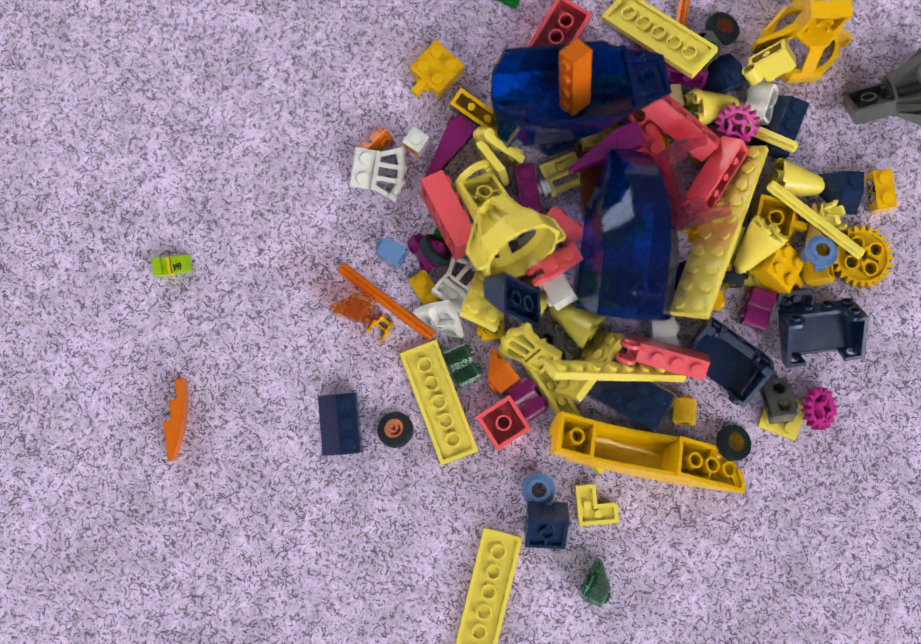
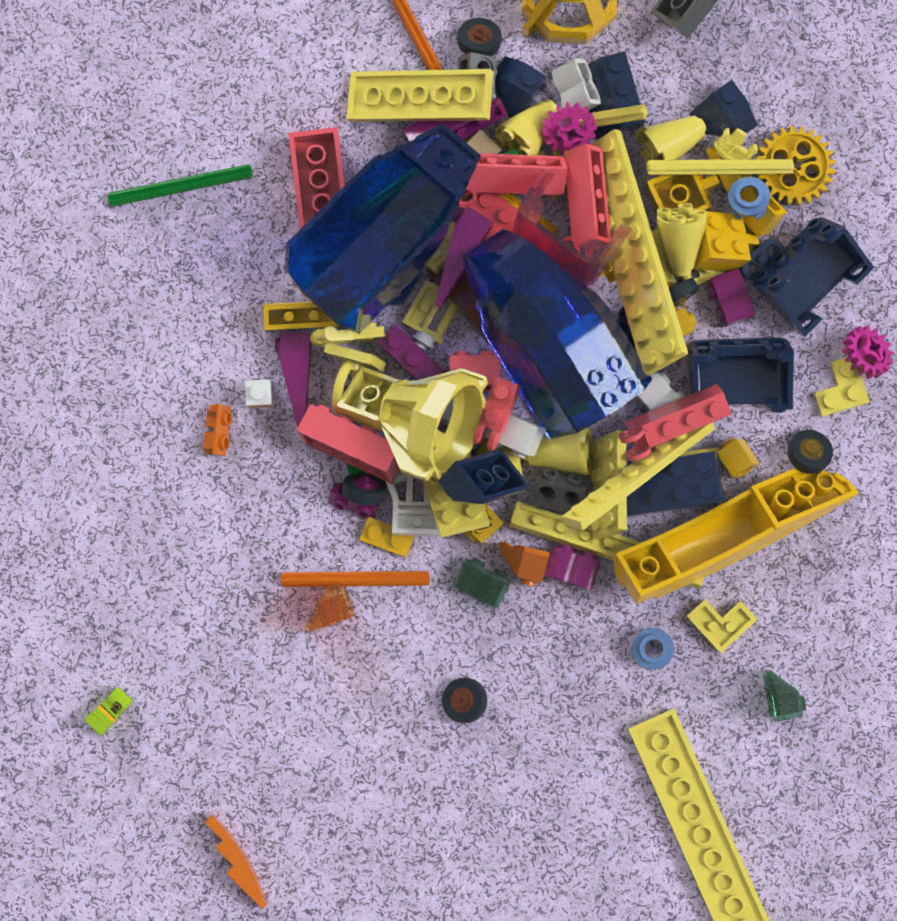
camera: 30 degrees left, 0 degrees up
dark blue slope [318,392,362,456] -> none
white plate [349,147,408,203] -> none
yellow piece [366,314,394,343] -> none
medium blue brick [375,236,407,270] -> none
light yellow plate [399,340,478,465] -> none
yellow hinge [409,39,464,99] -> none
white brick [413,300,464,338] -> none
coral brick [475,395,531,451] -> none
light yellow plate [498,323,562,374] -> none
dark blue piece [524,501,570,549] -> none
orange brick [559,38,592,116] -> none
light yellow hinge [742,39,797,86] -> none
dark grey brick [760,377,799,424] -> none
yellow brick [864,169,898,213] -> none

